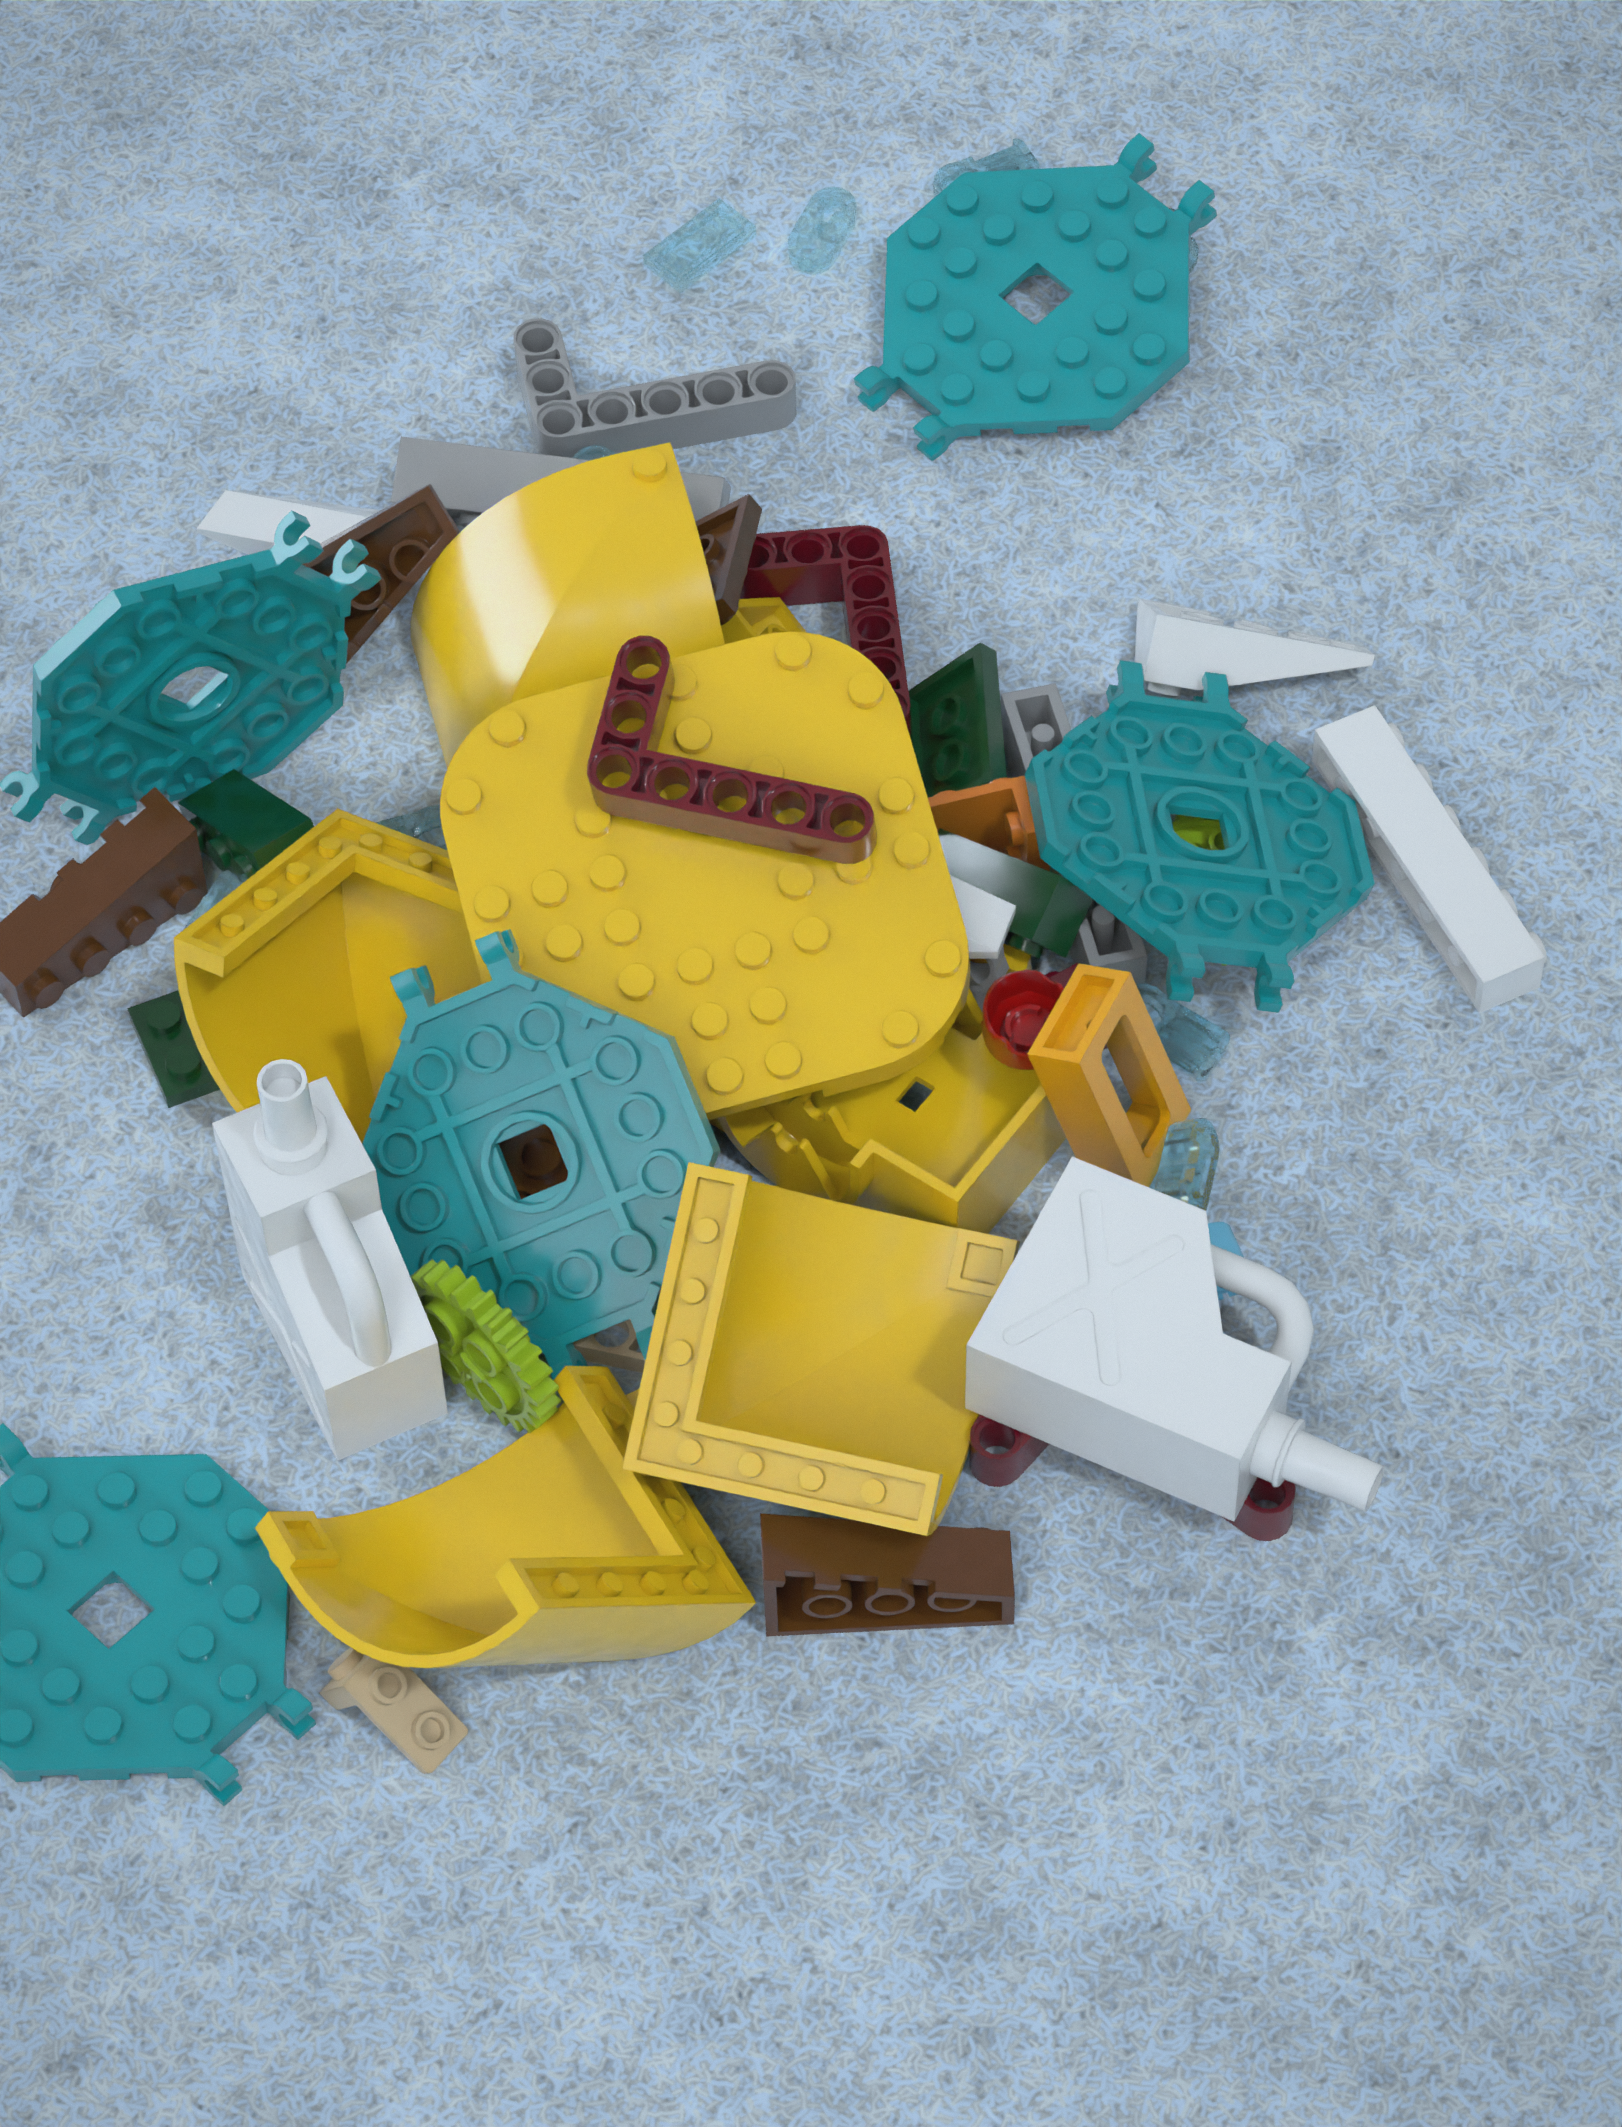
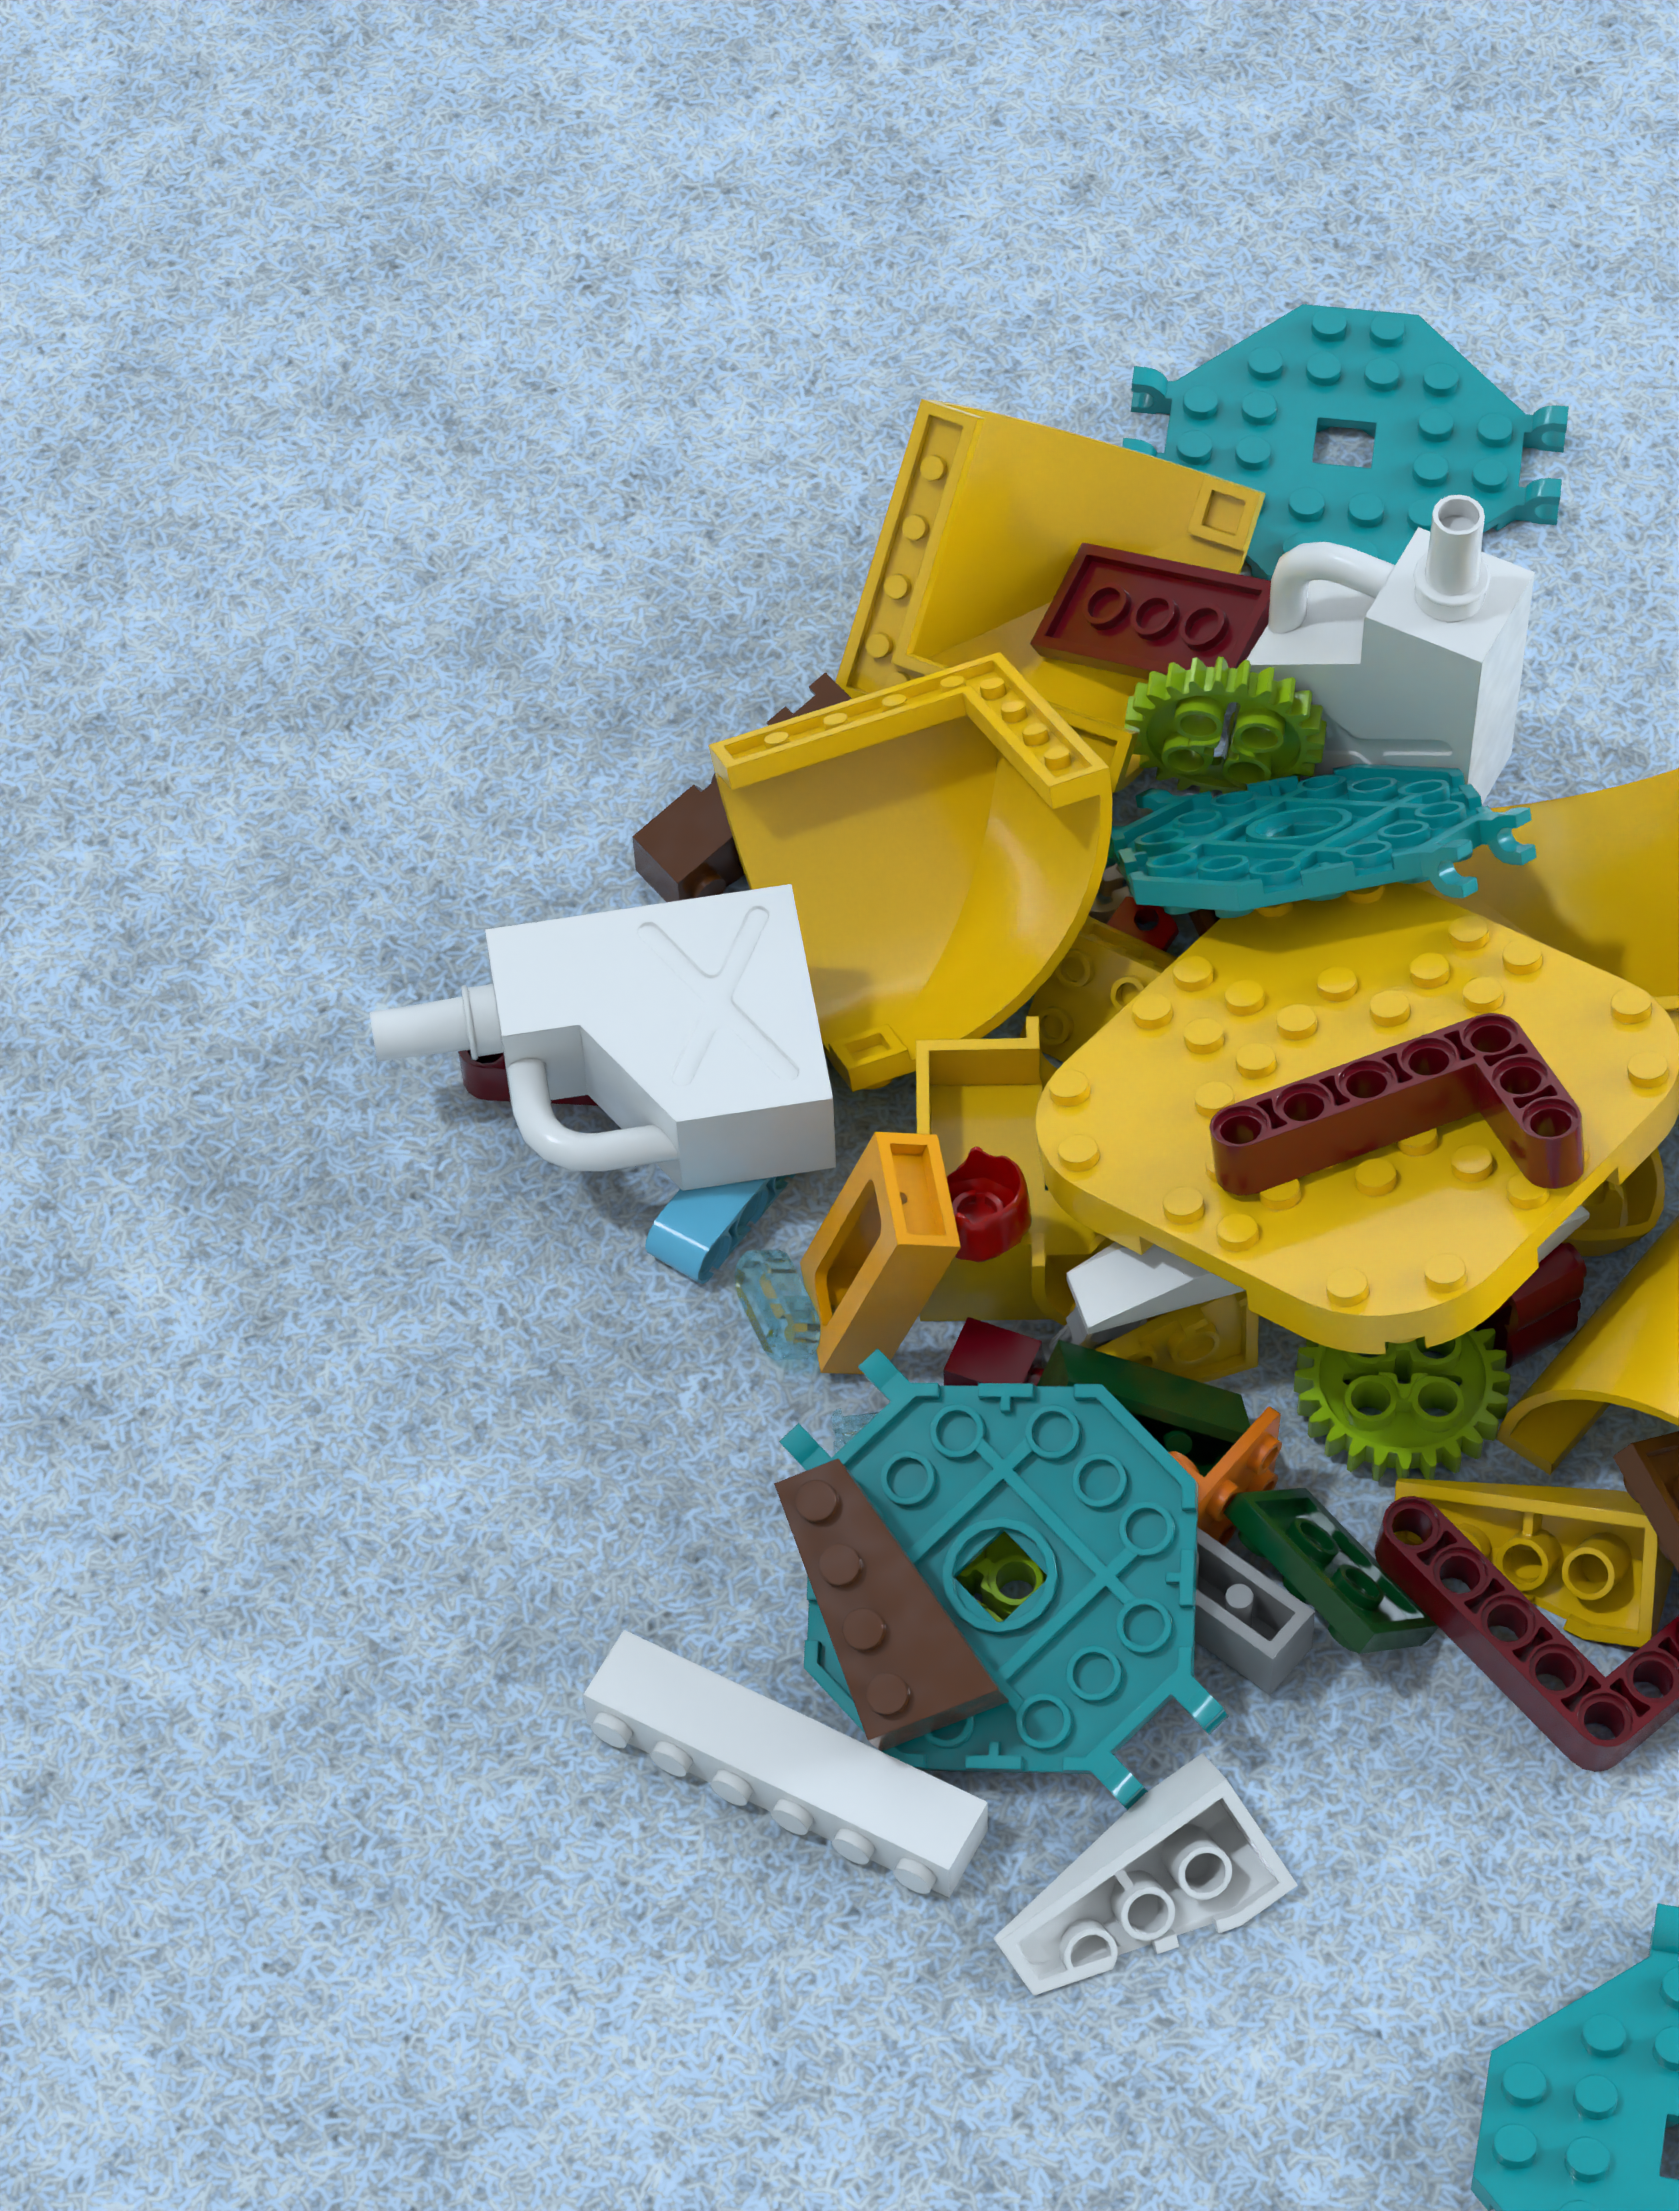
camera: 145 degrees right, 0 degrees up
none -> reddish brown wedge [774,1459,1009,1752]
none -> dark red plate [1030,542,1271,680]

